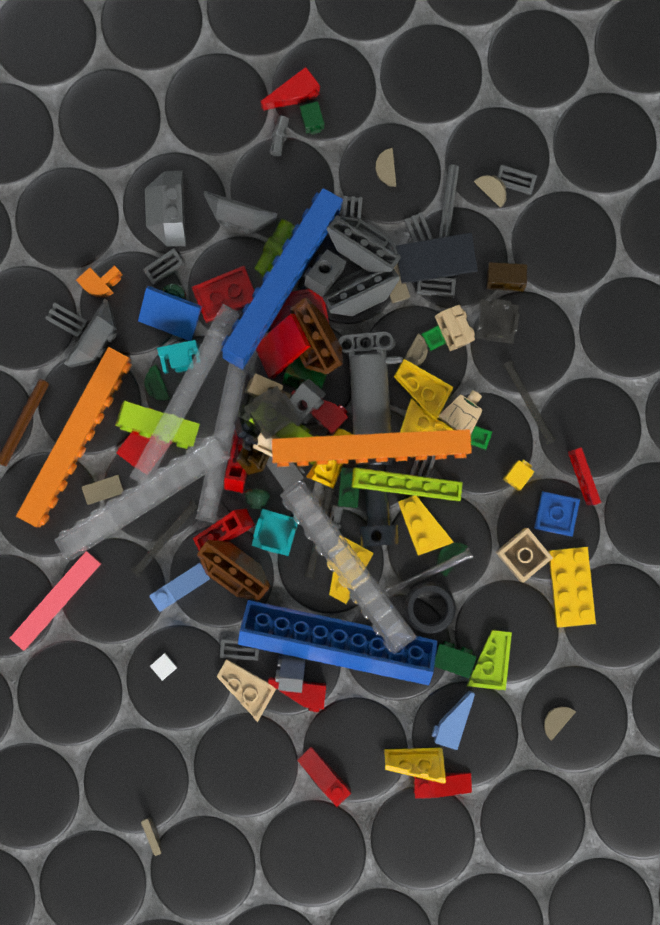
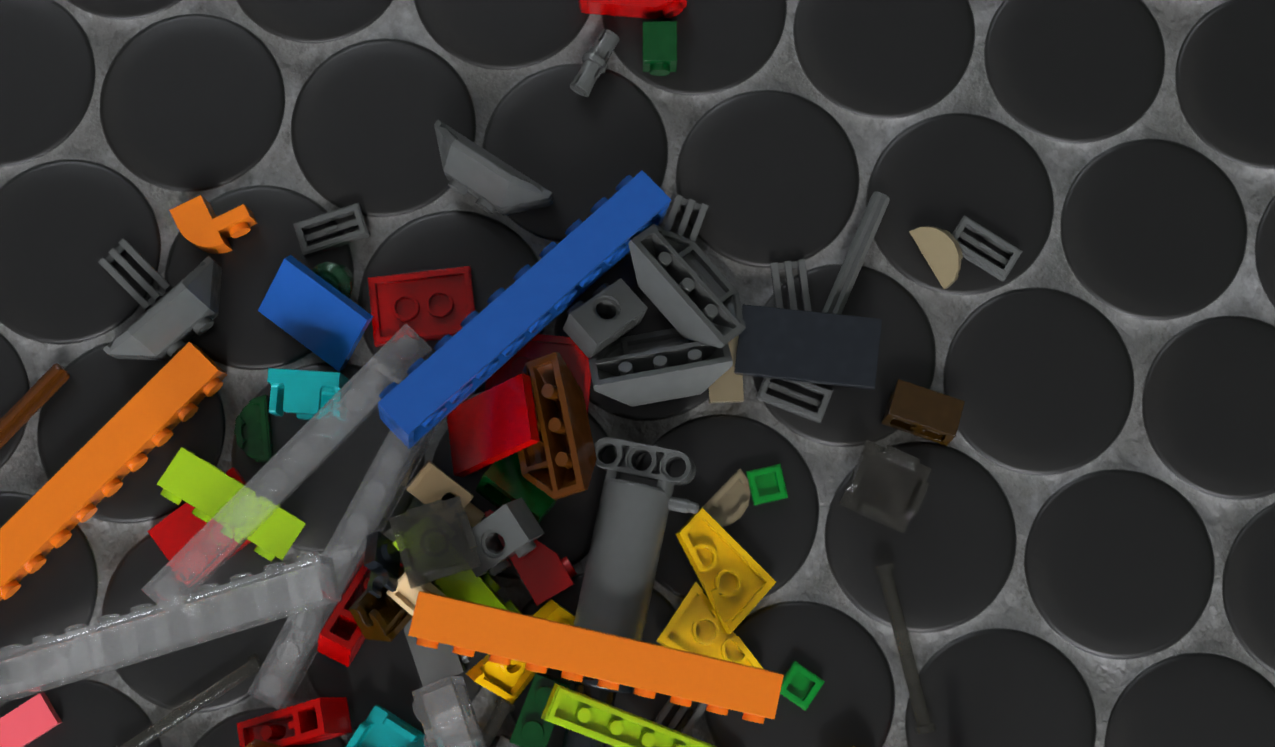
camera: 10 degrees right, 5 degrees down
dark tan tile [82,475,125,505] -> none
dark grey wedge [145,171,186,247] -> none
clear green cone [244,489,270,510] -> none
clear neon green piece [254,219,295,275] -> none
dark tan tile [375,148,396,187] -> none
tan brick [435,305,475,351] -> none
tan torso [438,390,482,435] -> none

